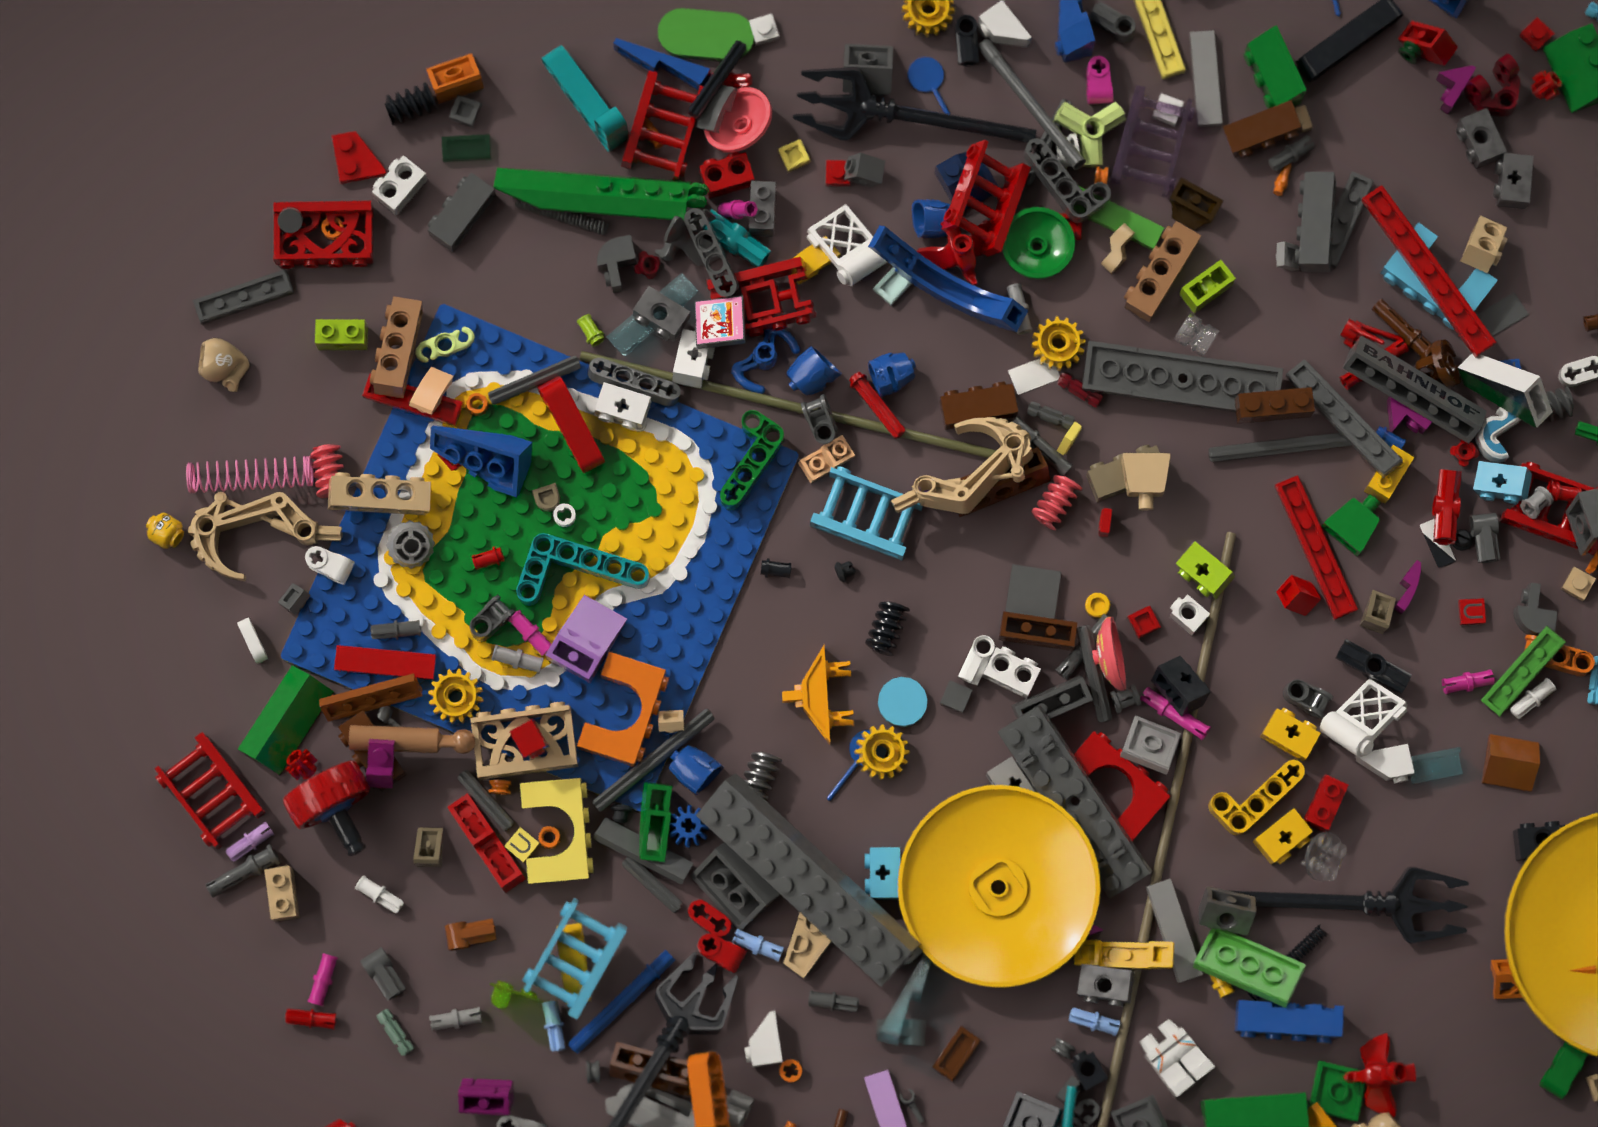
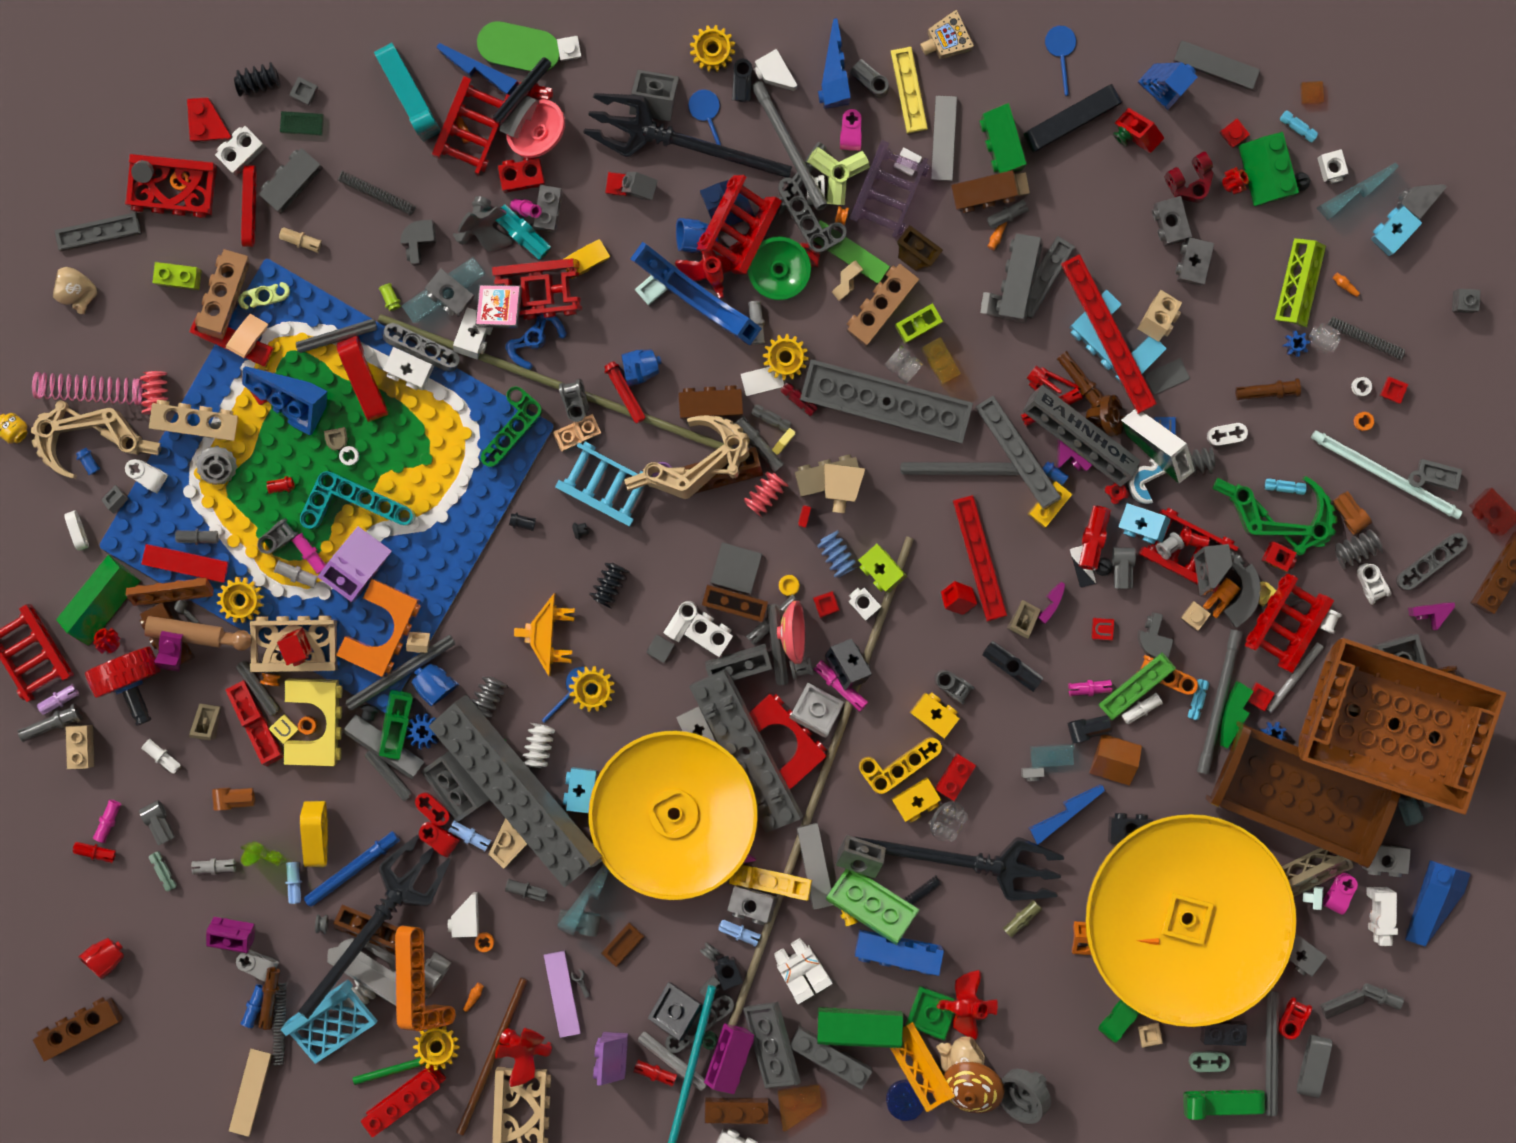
camera: 10 degrees right, 10 degrees up
orange slope [426,53,484,104] -> none
orange axle [466,393,489,416] -> none
green hinge [493,168,709,220] -> none
medium azure fence [522,898,627,1019] -> none
dark red plate [634,251,660,279] -> none
dark grey beam [684,208,739,297] -> none
light yellow tile [778,139,810,172] -> none
blue helmet [786,346,842,396] -> none
white piece [806,204,887,286] -> none
medium azure tile [878,677,927,727] -> none
reddish brown brick [1235,387,1315,424] -> none
white piece [1320,678,1407,757] -> none
green torso [1321,494,1381,557] -> none
white slope [1355,744,1414,784] -> none
magenta slope [1436,65,1476,114] -> none
none -> blue pin [76,448,100,476]
none -> red beam [241,165,257,247]
none -> tan axle [279,227,322,253]
none -> white piece [523,723,555,768]
none -> medium blue piece [817,530,857,578]
none -> clear yellow brick [921,337,961,385]
none -> olive pin [1003,900,1043,938]
none -> light grey plate [1021,767,1044,781]
none -> blue slope [1029,784,1105,845]
none -> black piece [1067,715,1112,744]

